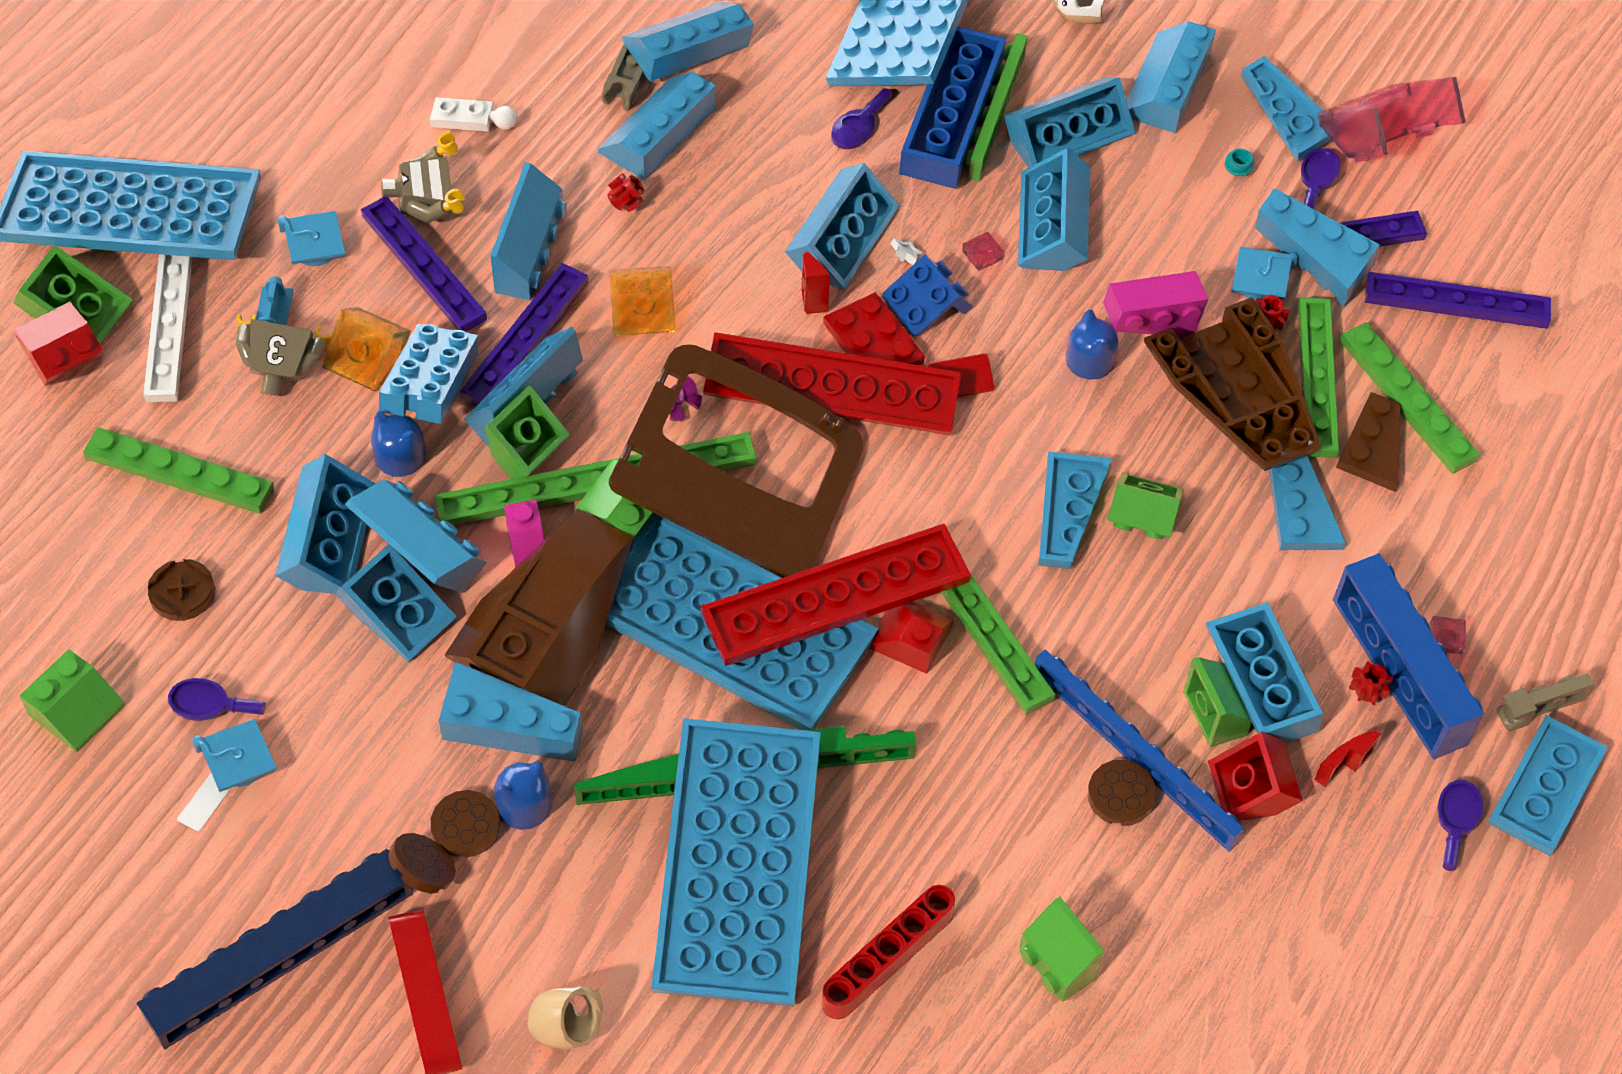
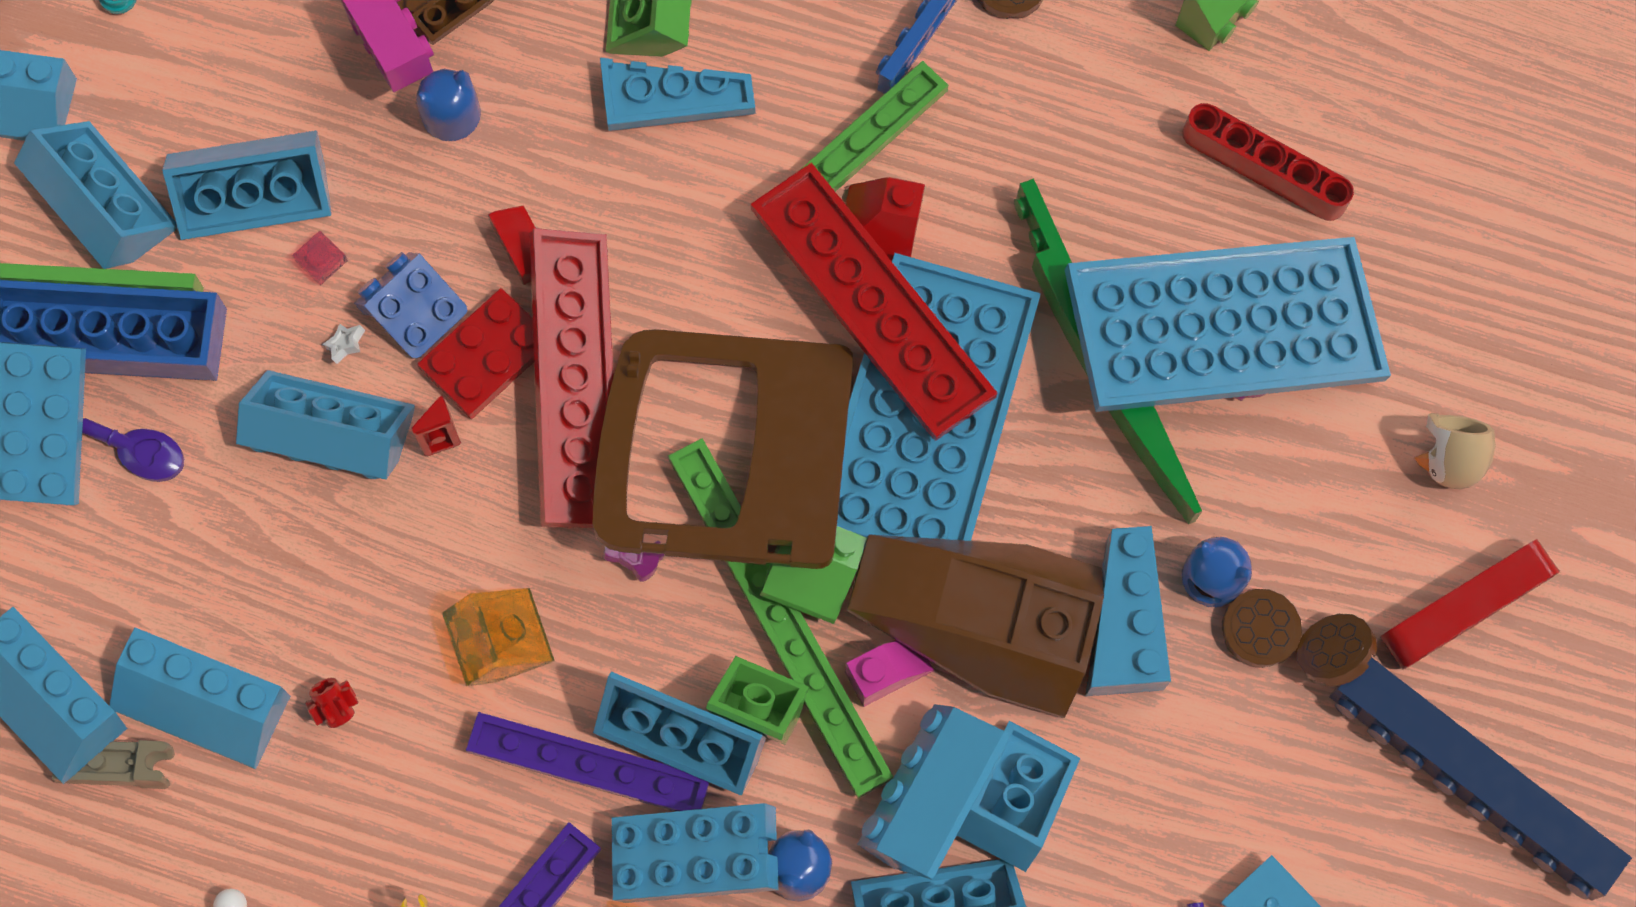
camera: 105 degrees left, 15 degrees up
dark azure slope [490,162,567,300] -> none

